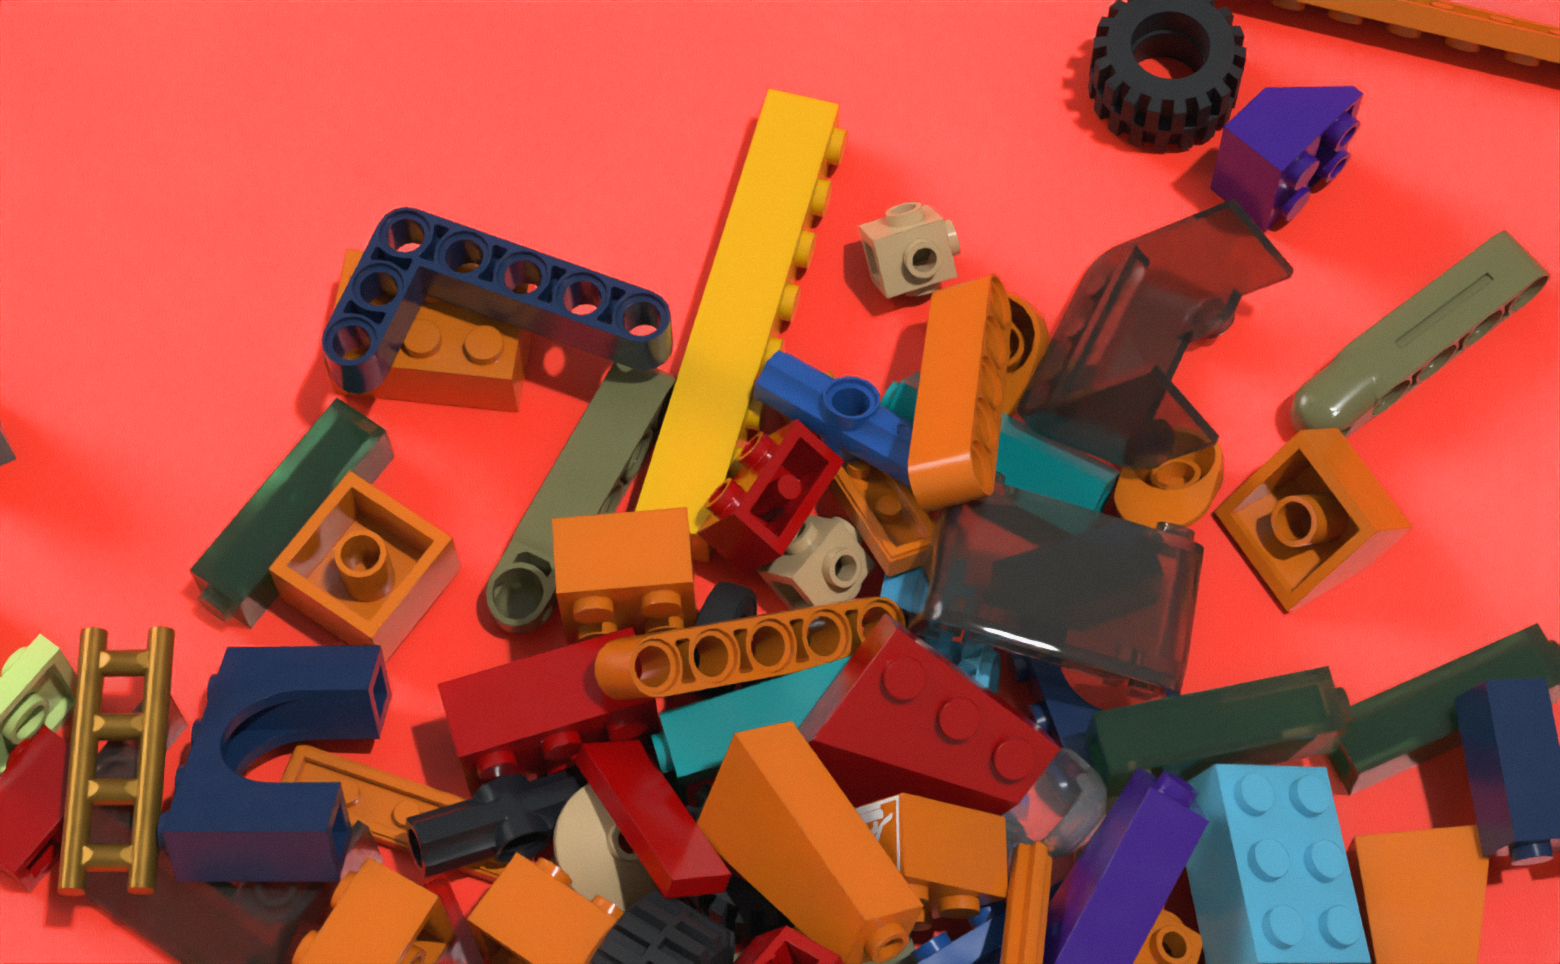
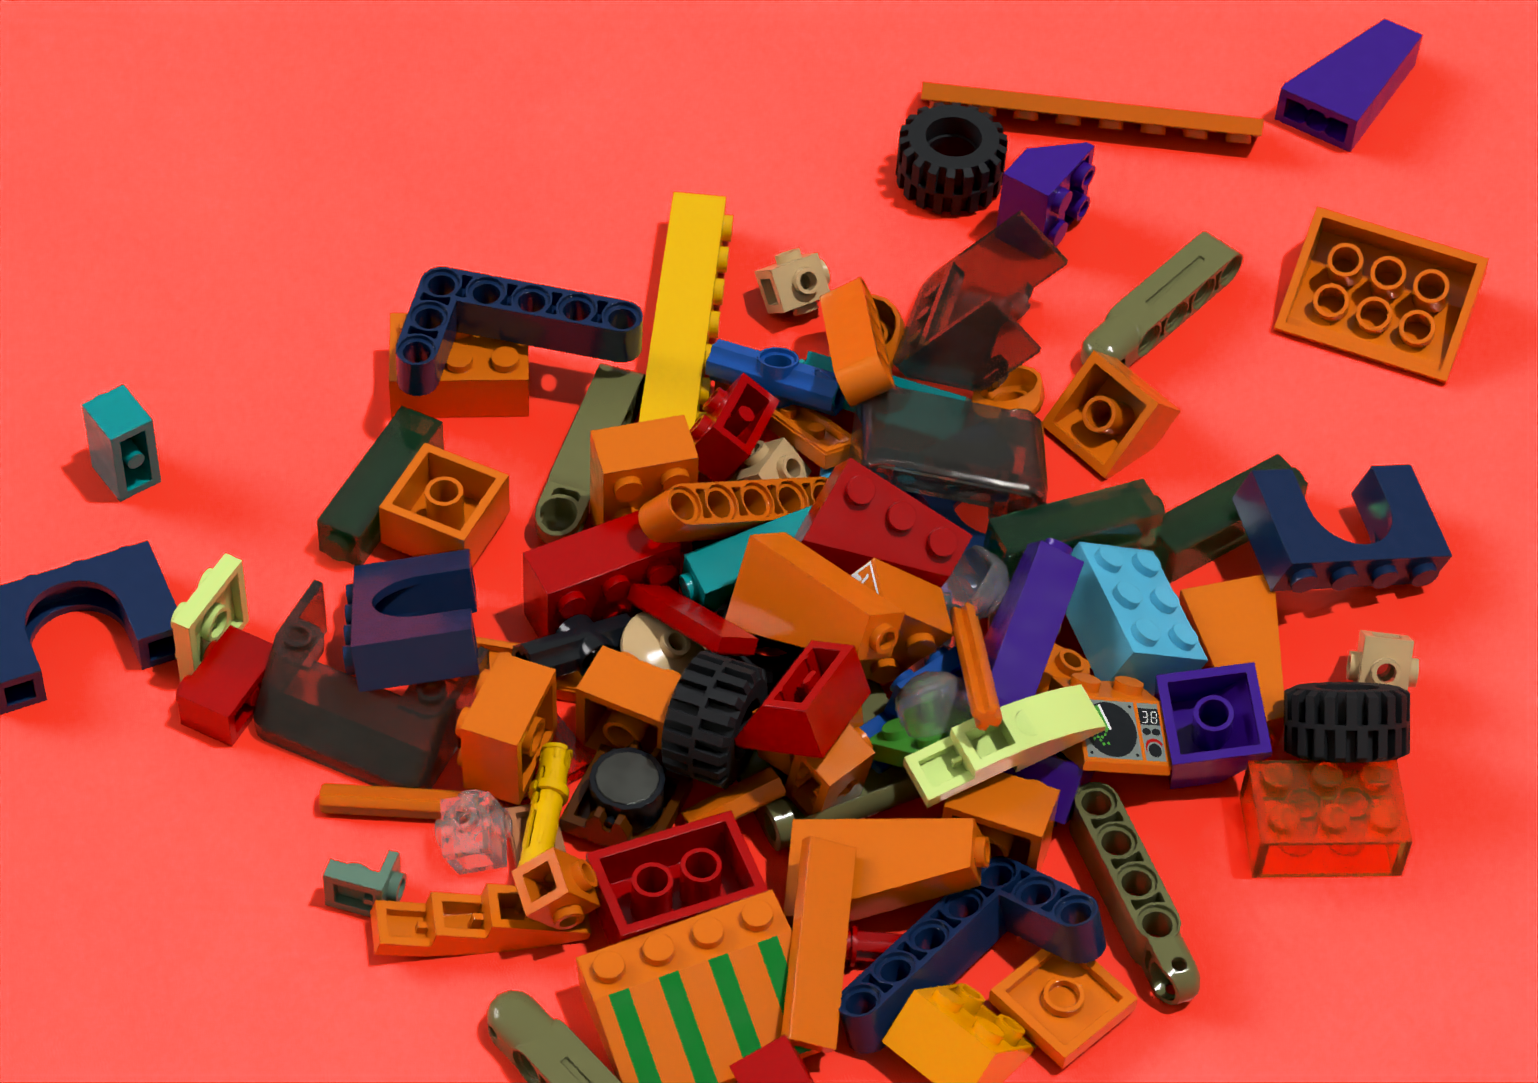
camera: 15 degrees left, 15 degrees down
pearl gold bar [57,626,175,896] -> none

